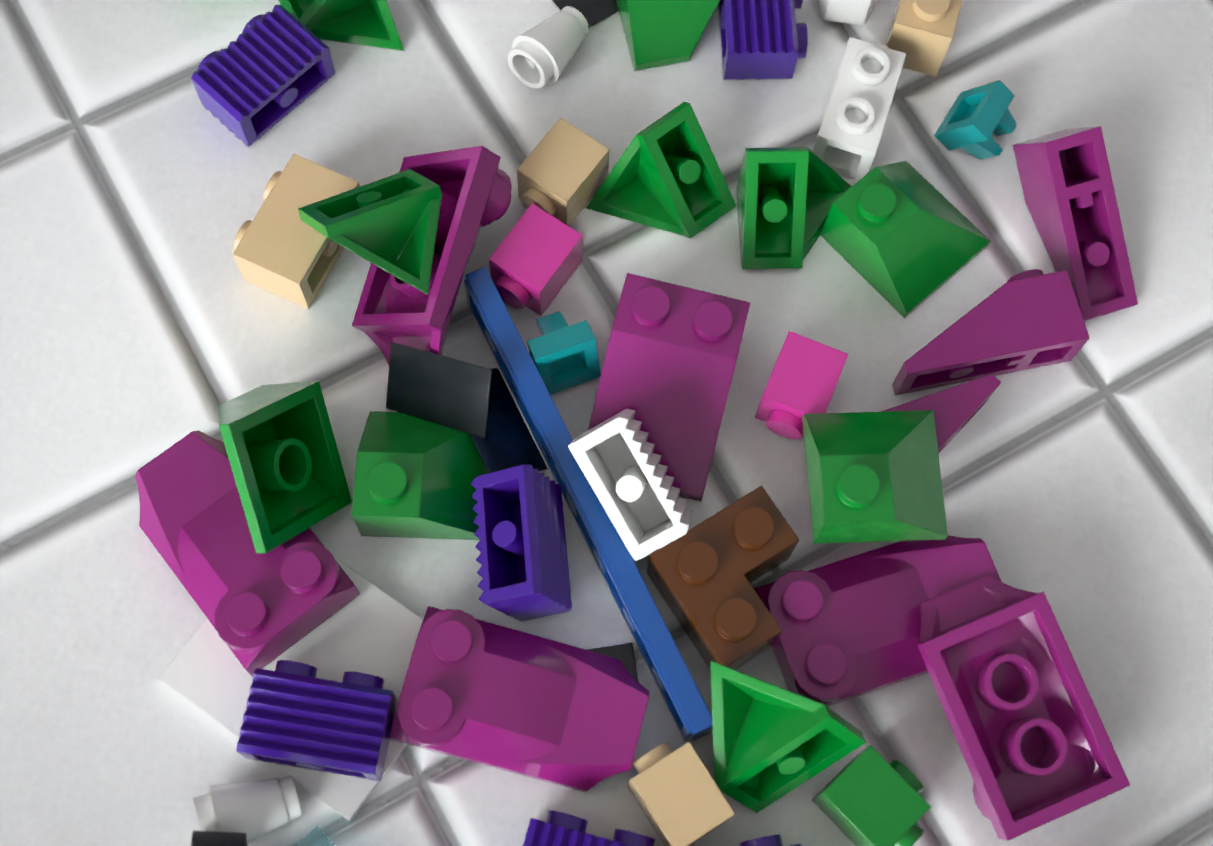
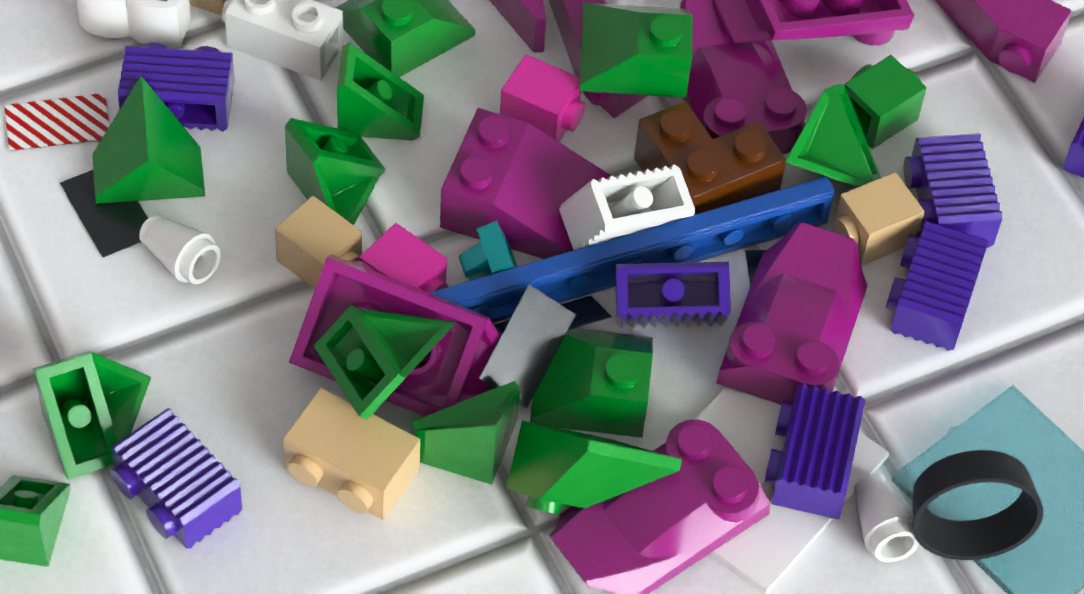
camera: 85 degrees left, 15 degrees down
none -> green slope [410,380,520,485]

